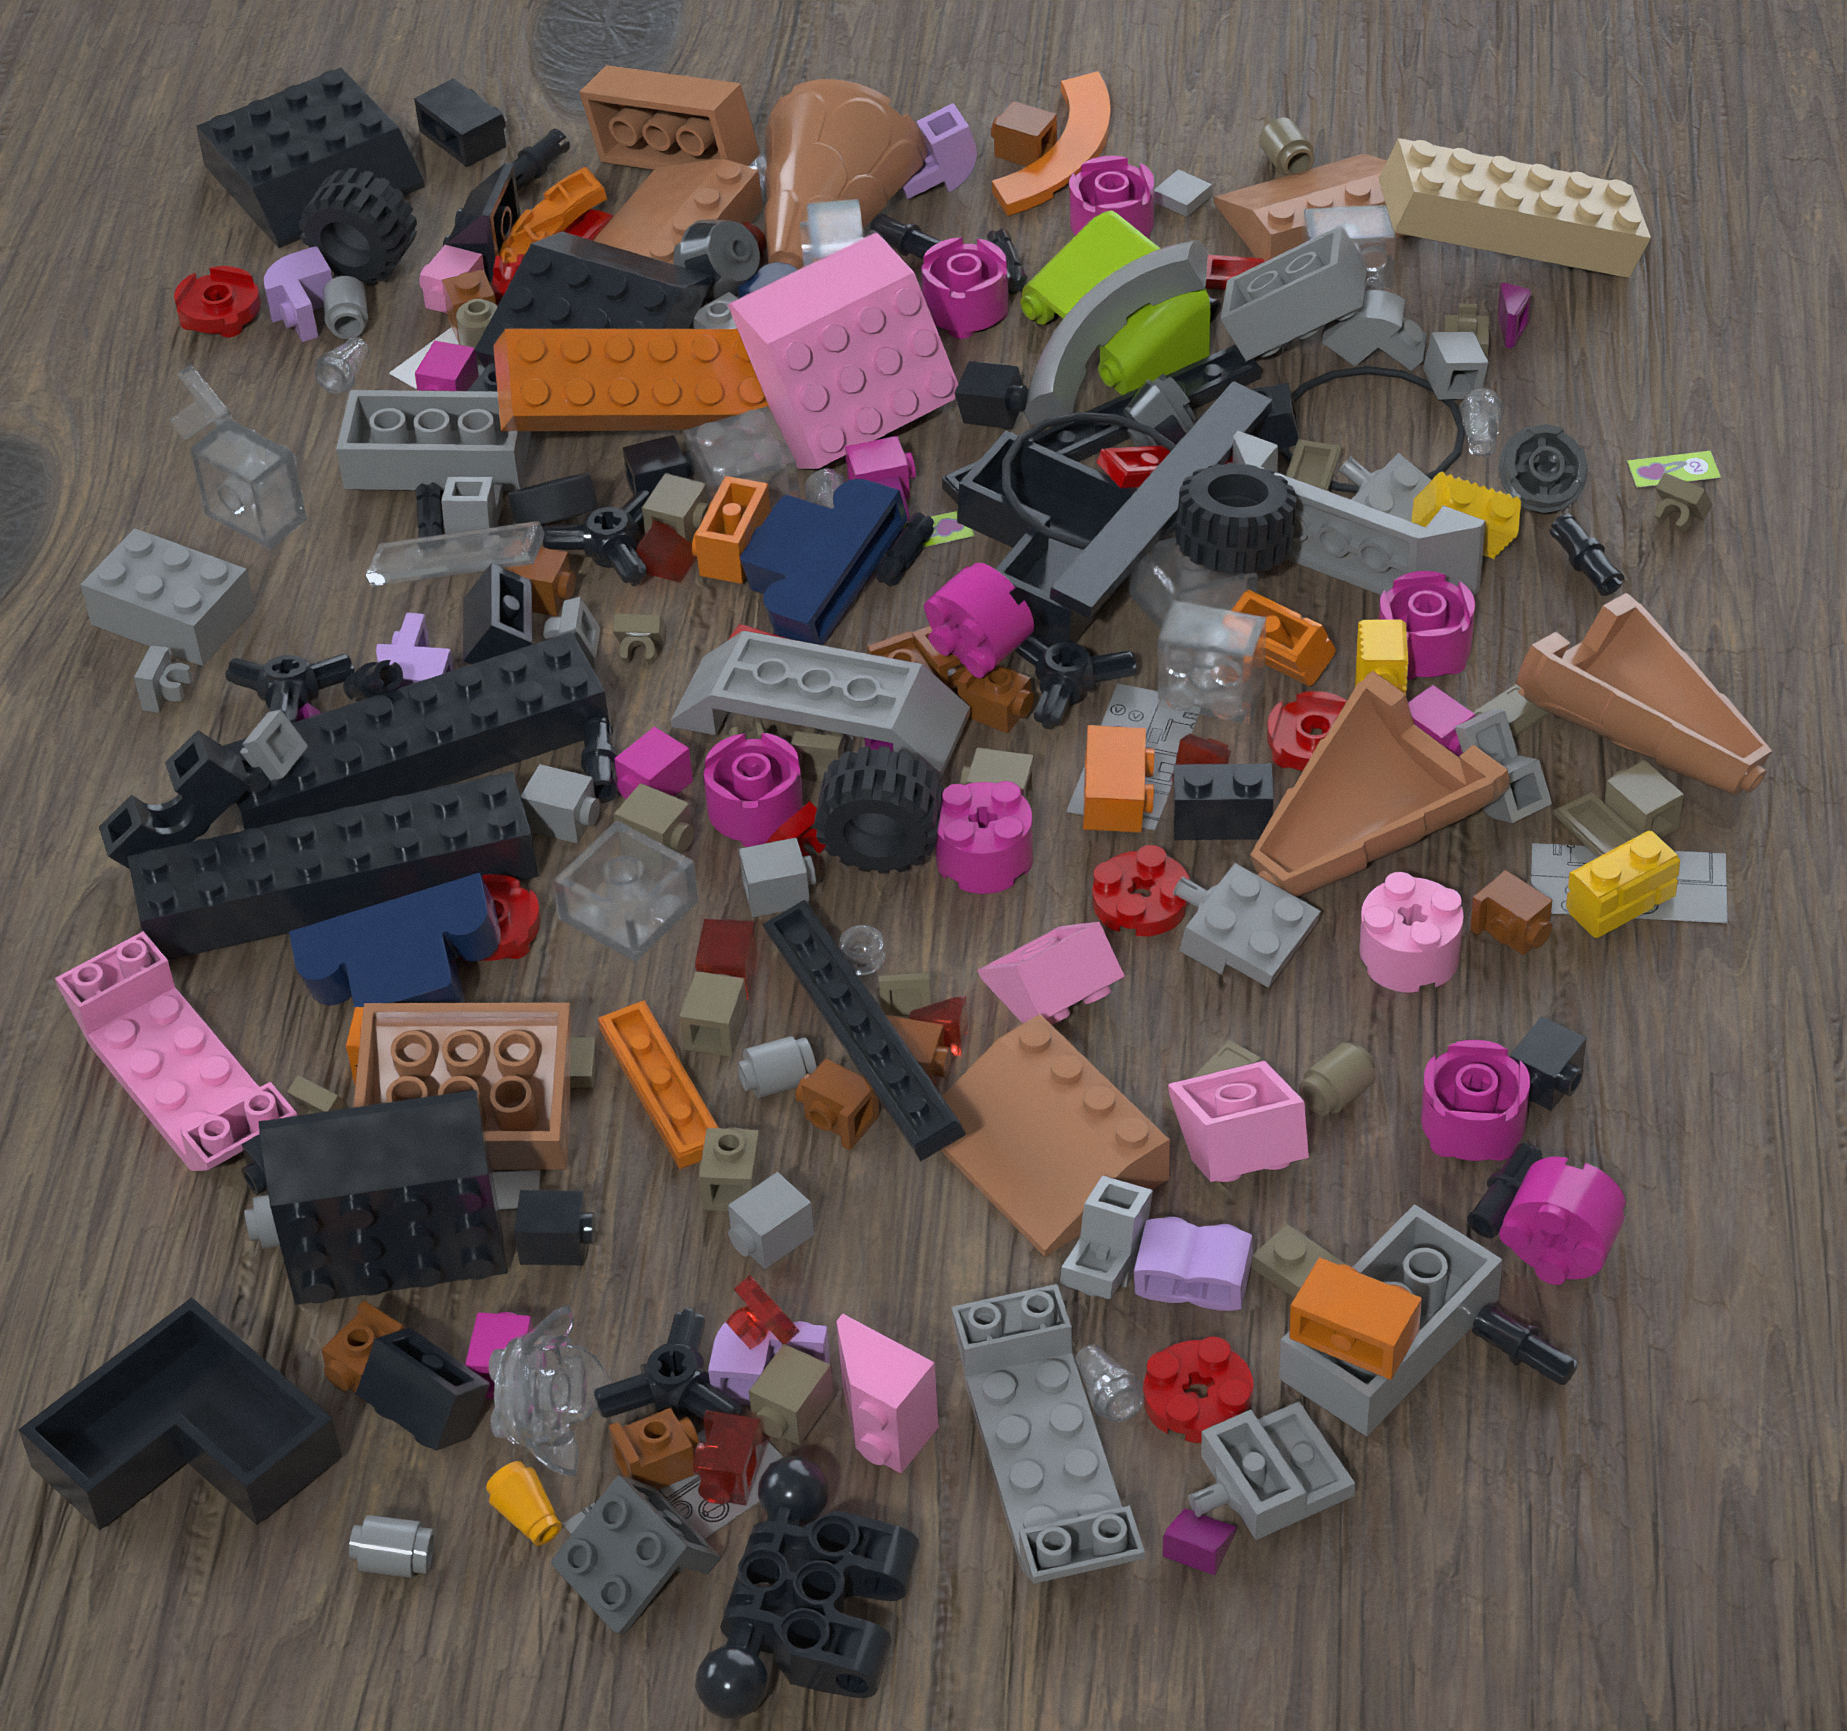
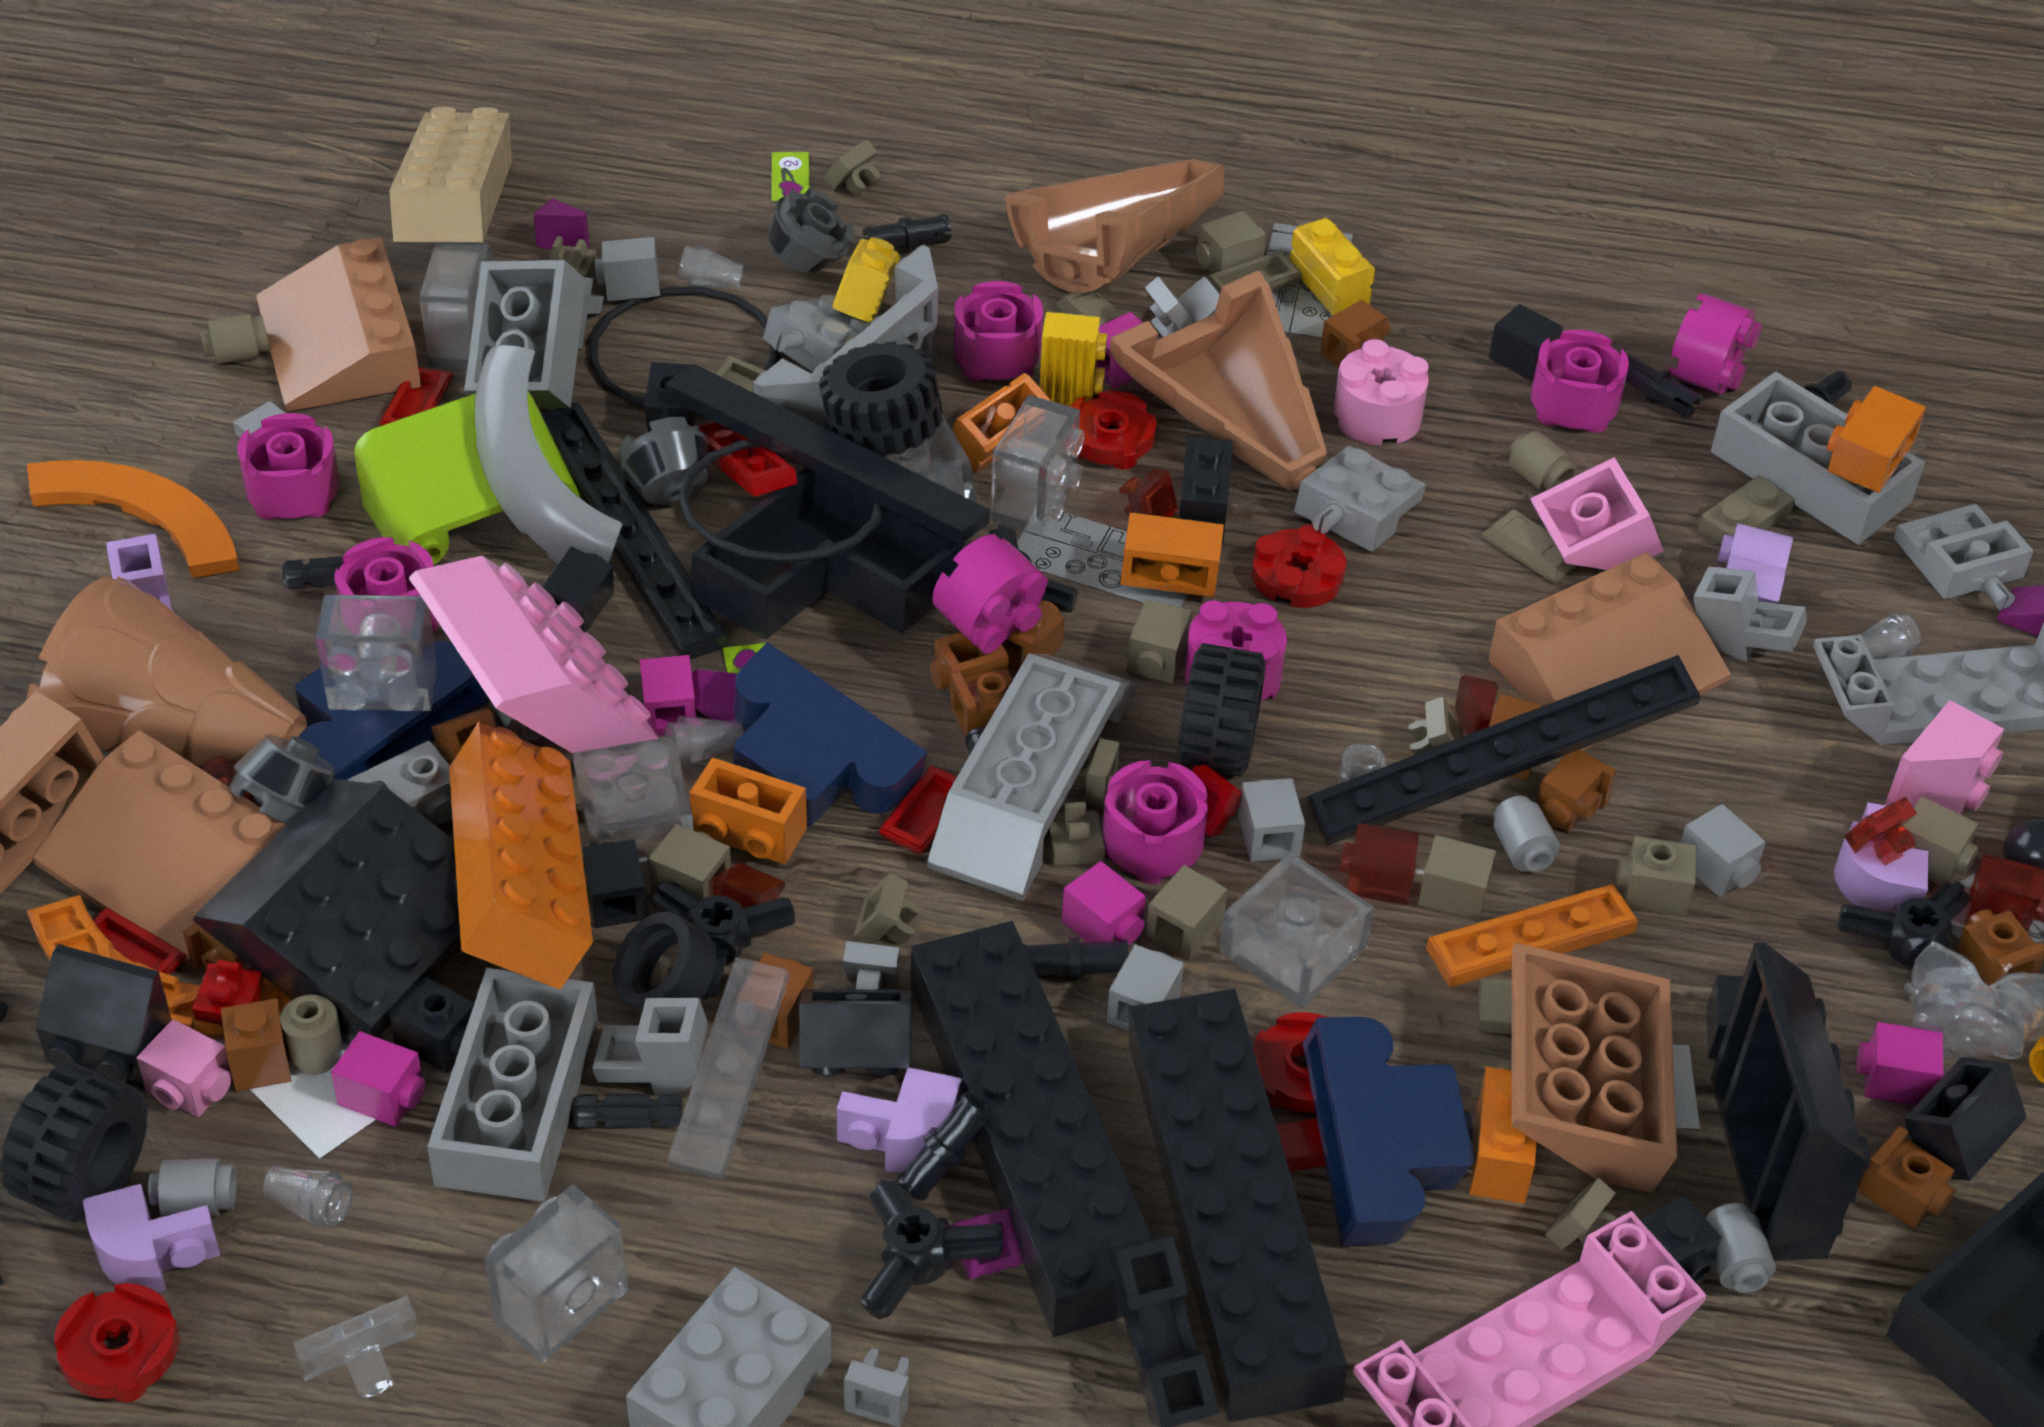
camera: 90 degrees left, 0 degrees up
light grey tile [240,710,308,780] -> none
black axle [869,213,941,260] -> none
bright pink slope [977,922,1125,1025] -> none
dark orange brick [991,101,1057,167] -> none
red plate [1143,1336,1254,1443] -> none

